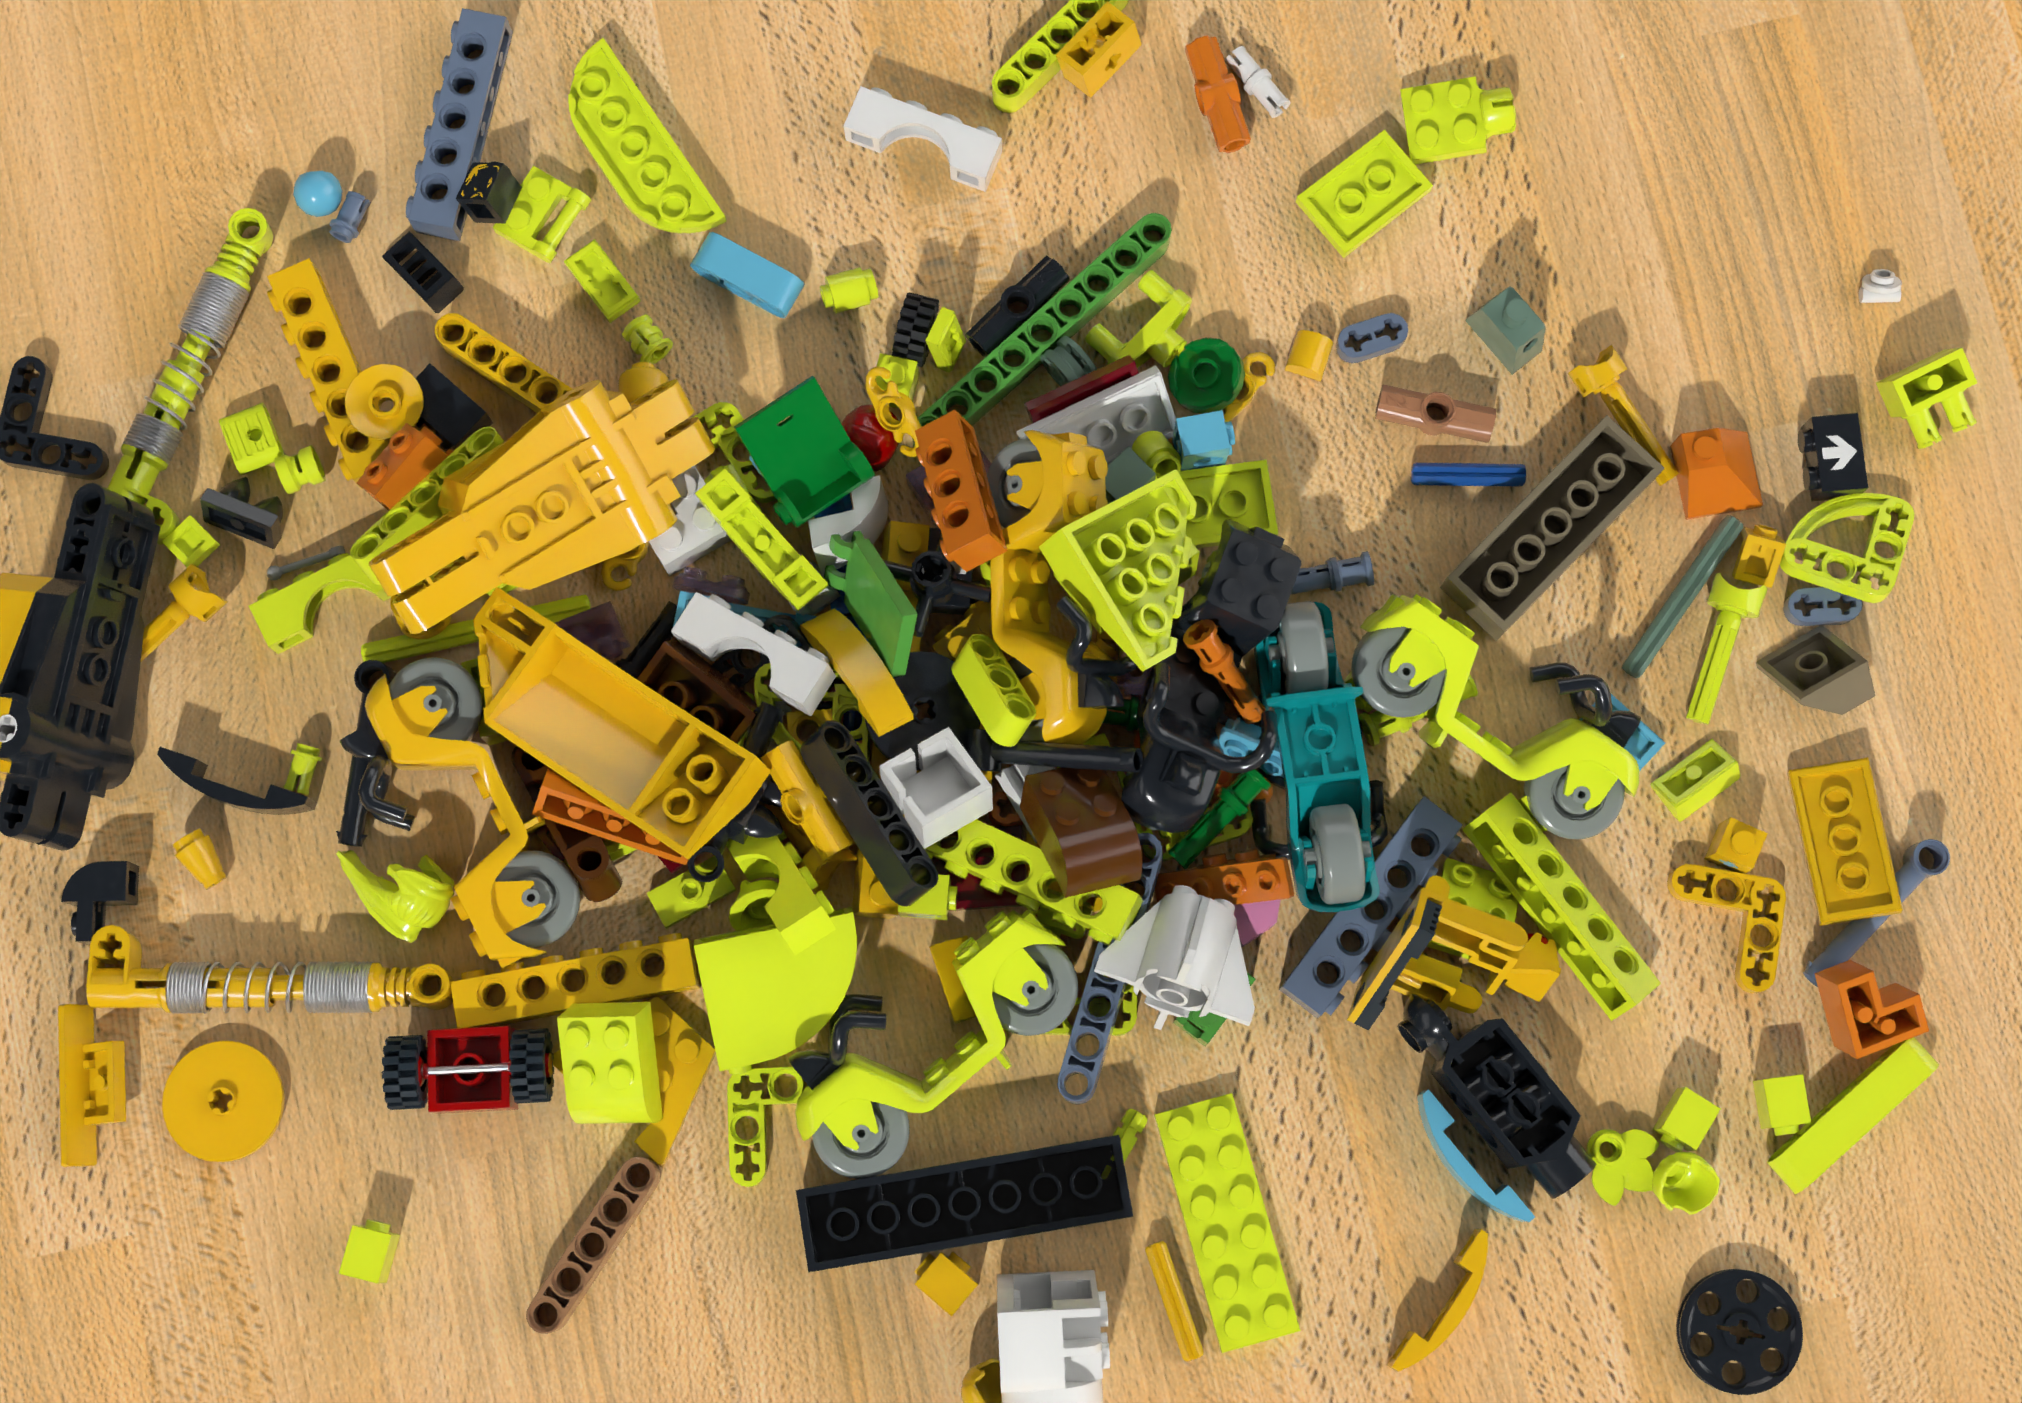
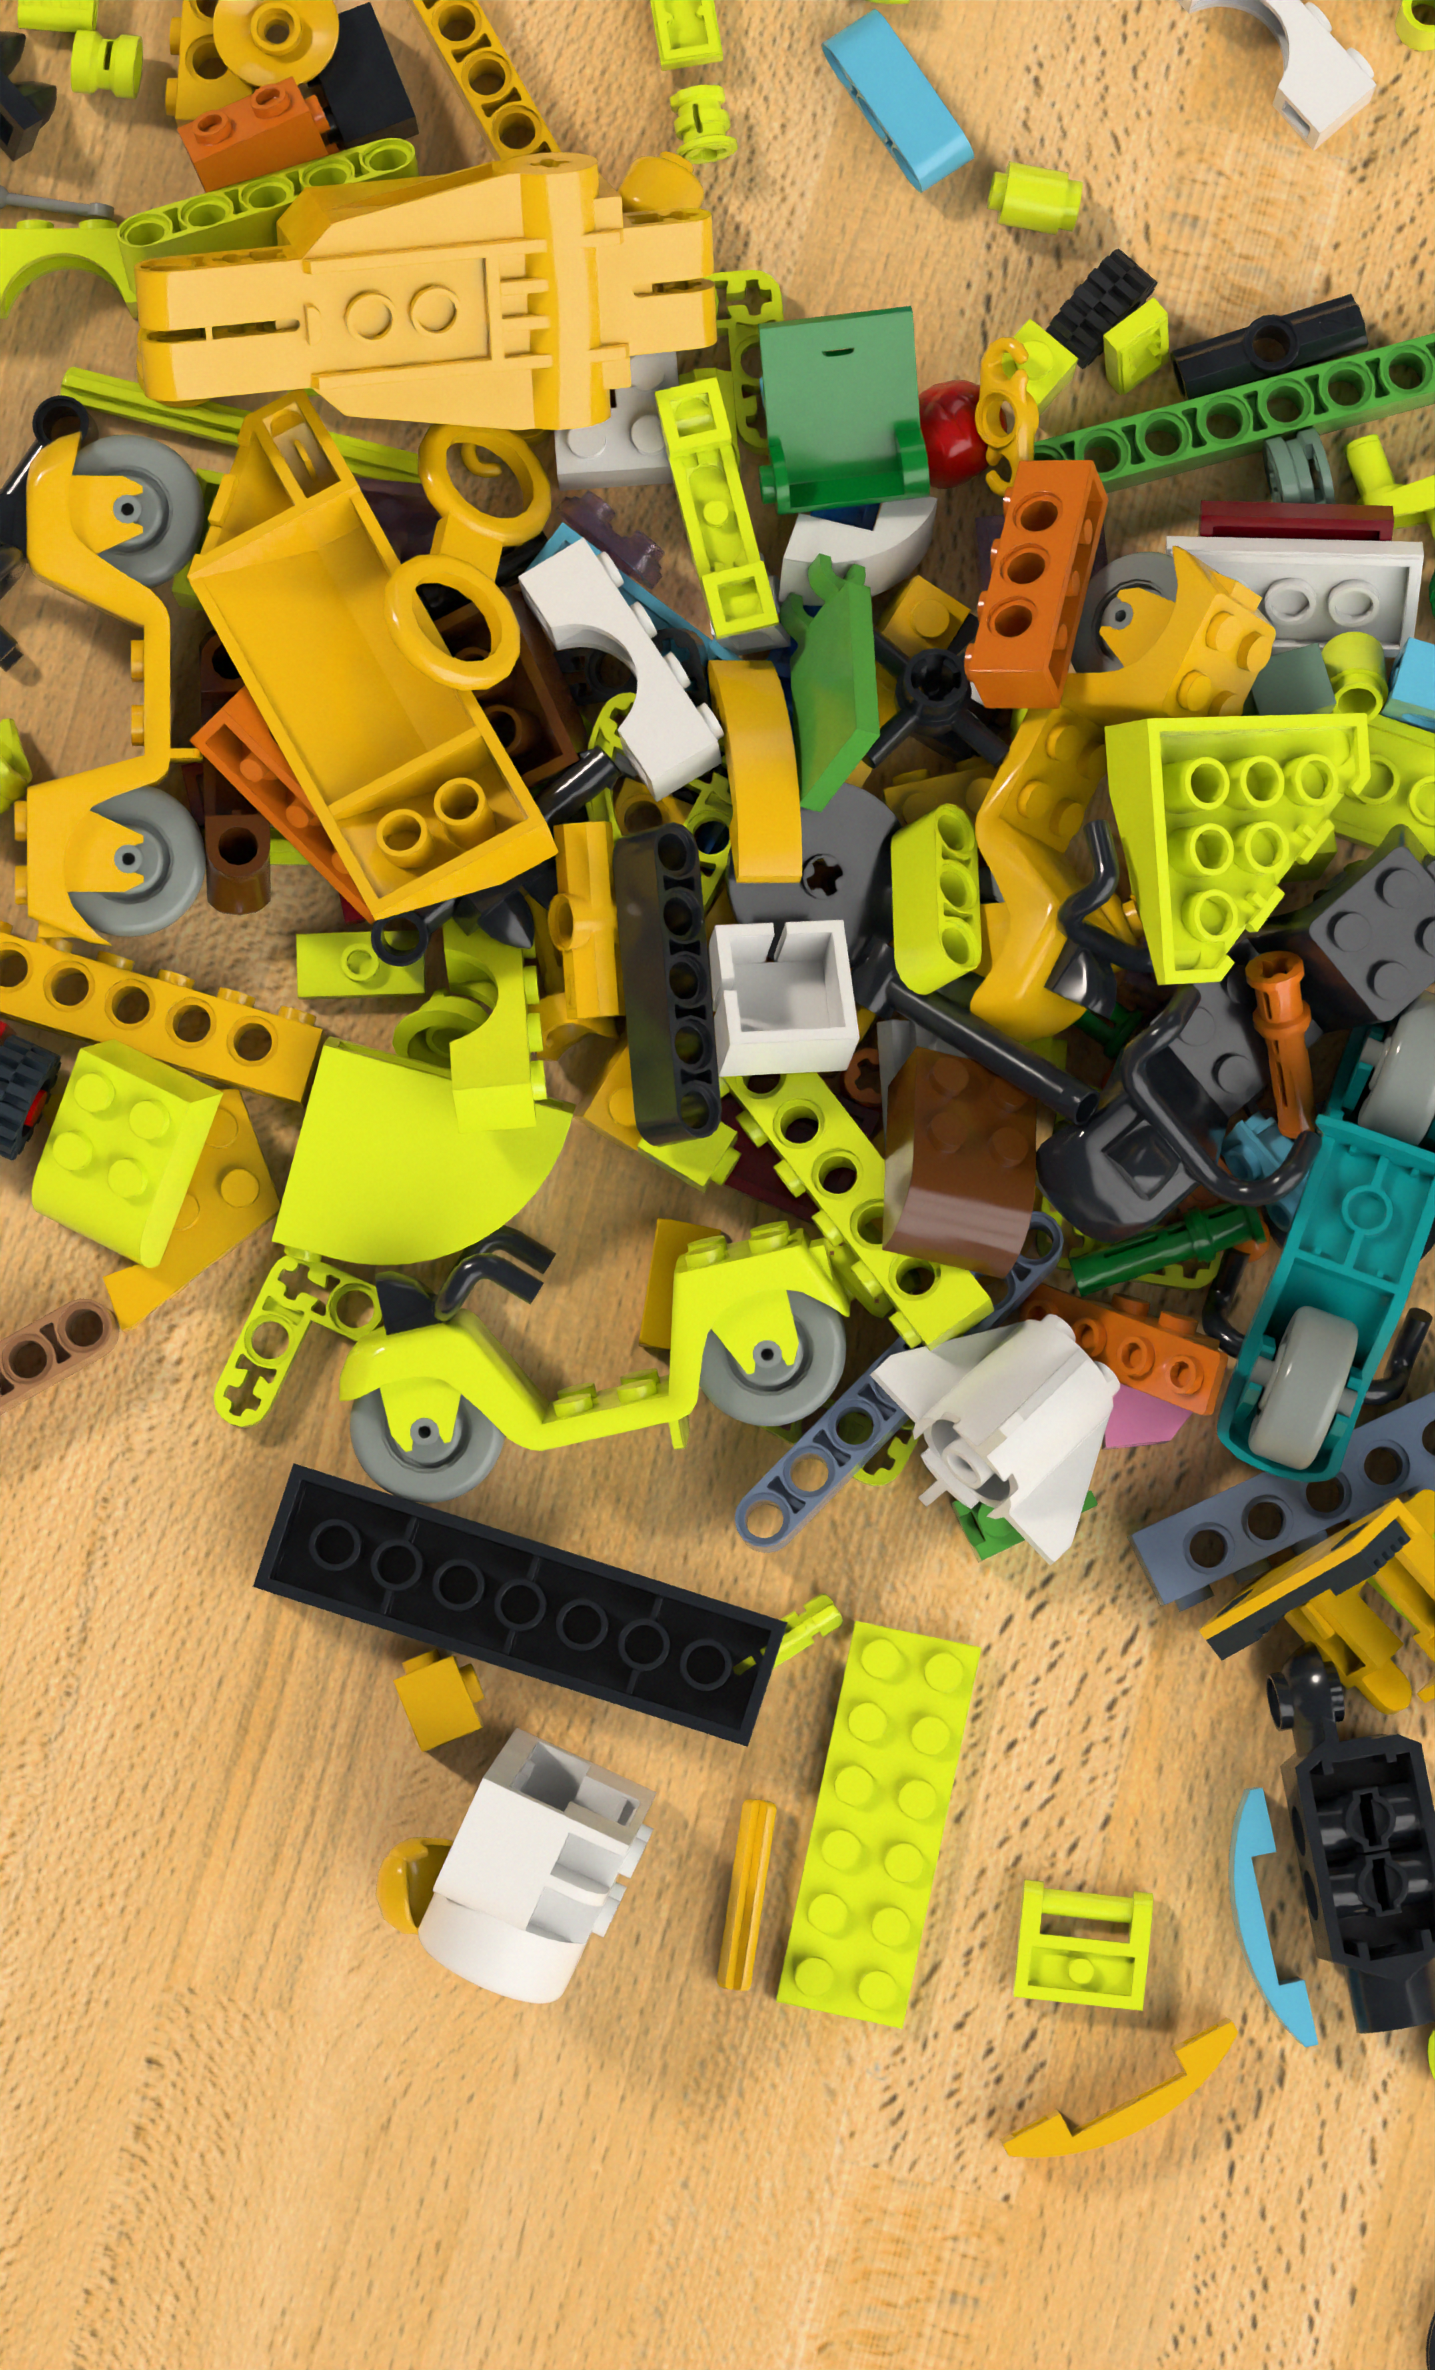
camera: 30 degrees right, 5 degrees up
none -> yellow bar [383,423,551,691]
none -> neon yellow plate [1012,1879,1153,2011]

